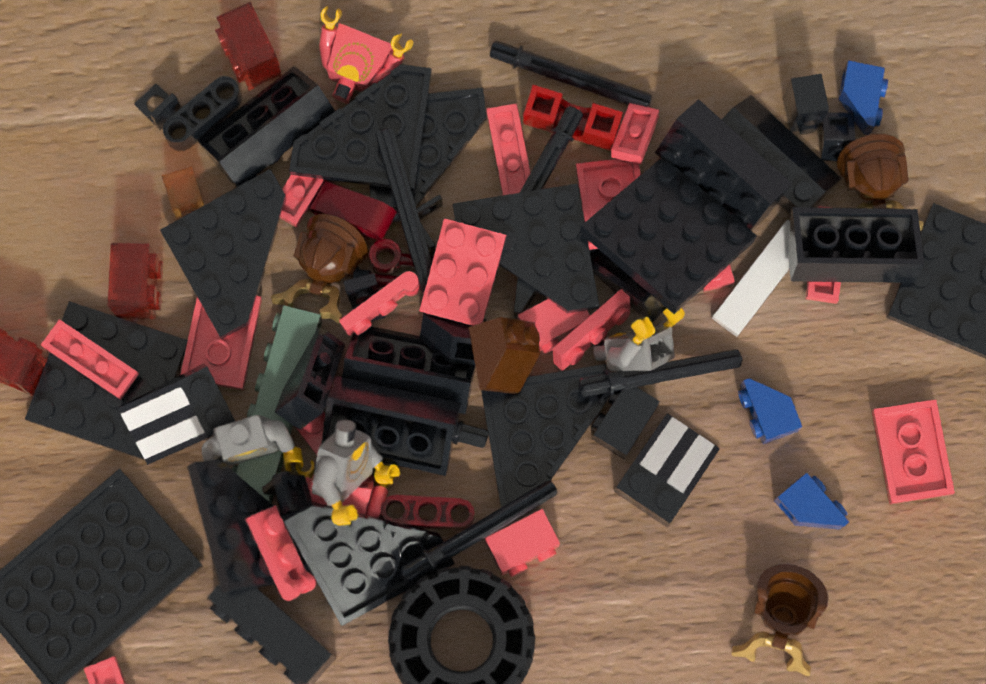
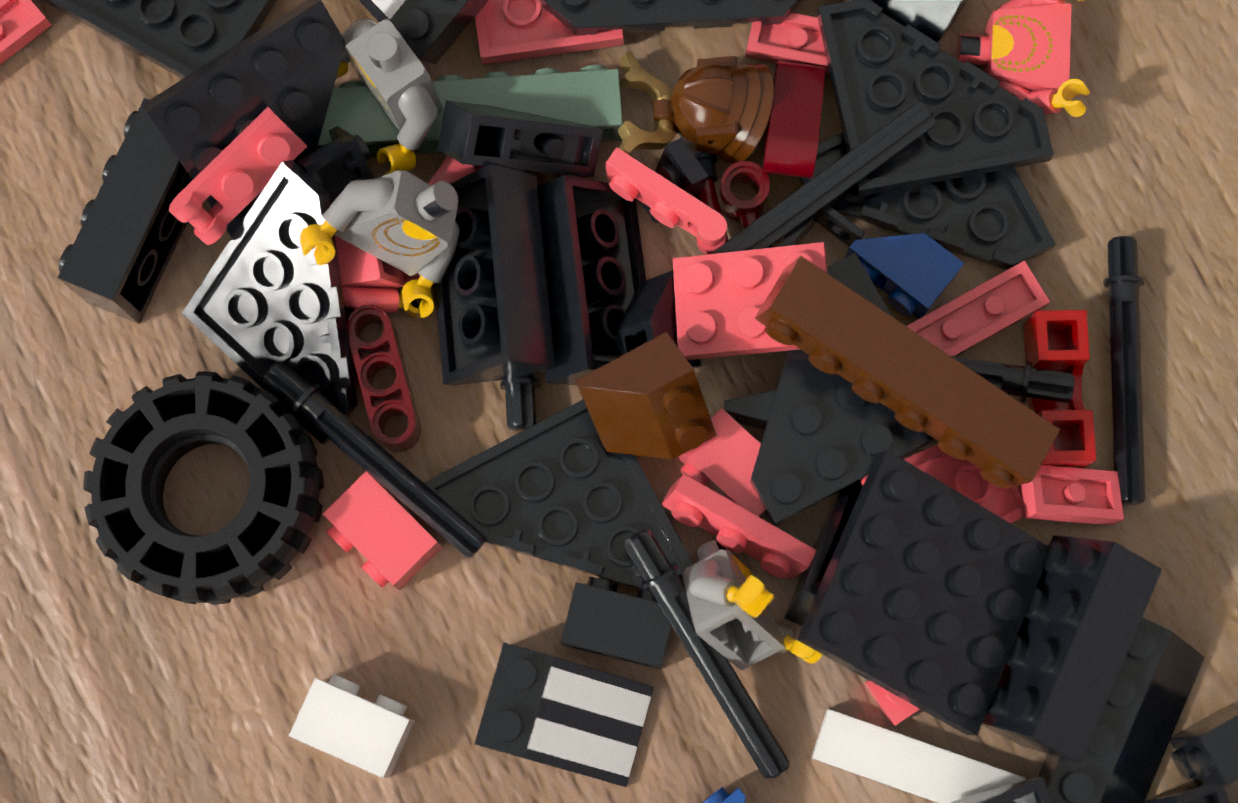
camera: 75 degrees right, 0 degrees up
none -> white brick [288,674,415,778]
none -> reddish brown brick [754,256,1060,488]
none -> blue slope [845,233,965,319]

